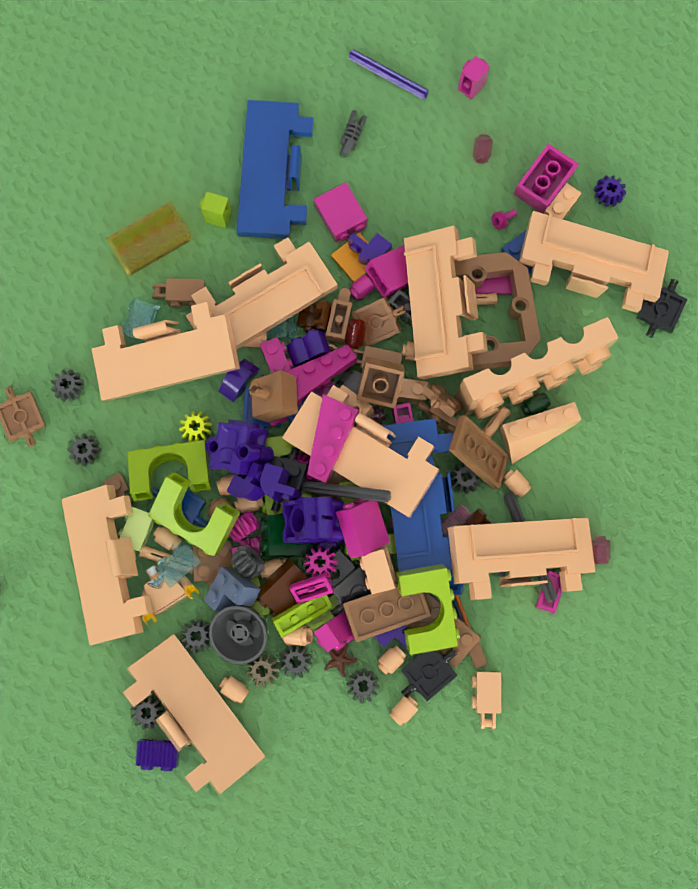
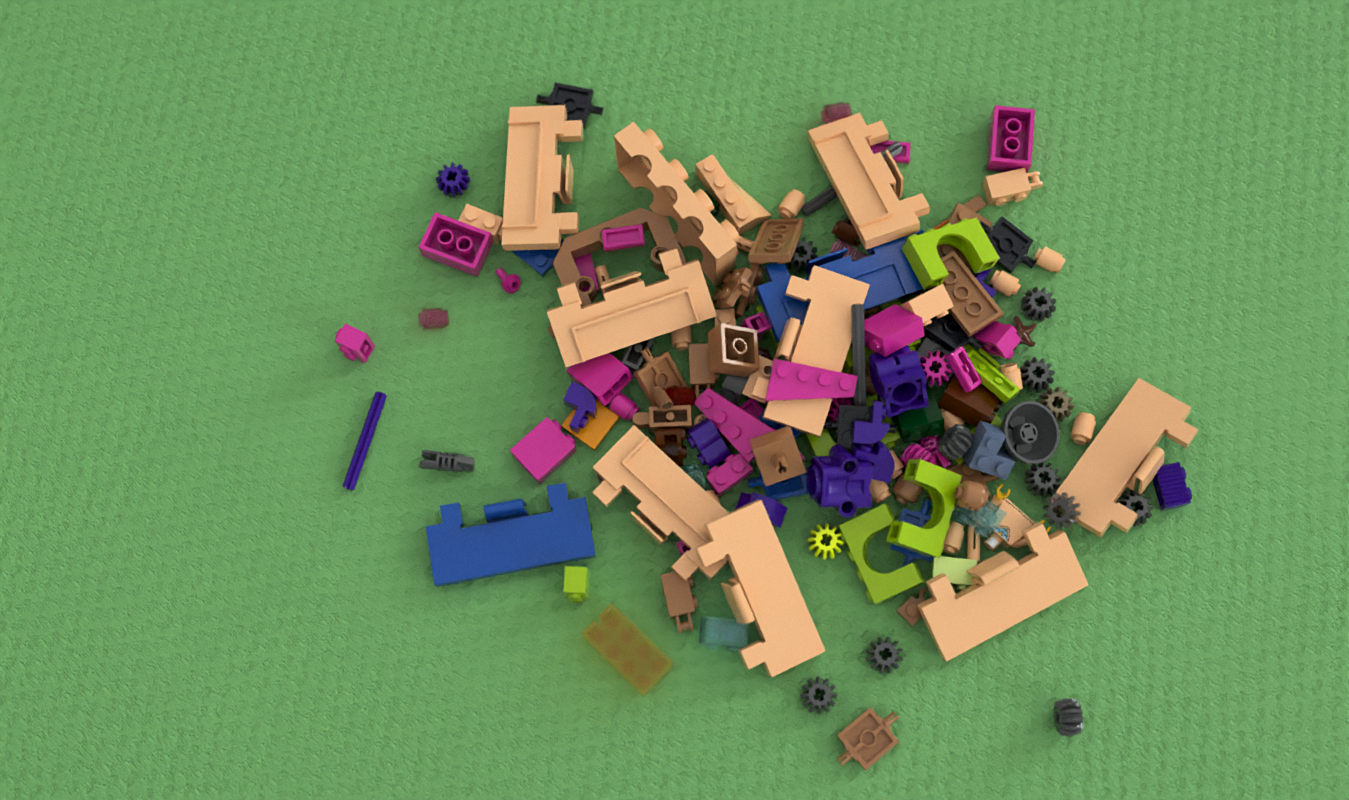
camera: 100 degrees left, 5 degrees down
none -> dark pink tile [602,224,645,252]
none -> medium nougat piece [650,386,673,411]
none -> medium nougat head [954,480,988,511]
none -> dark pink brick [986,105,1035,174]
none -> dark grey gear [1043,492,1081,529]

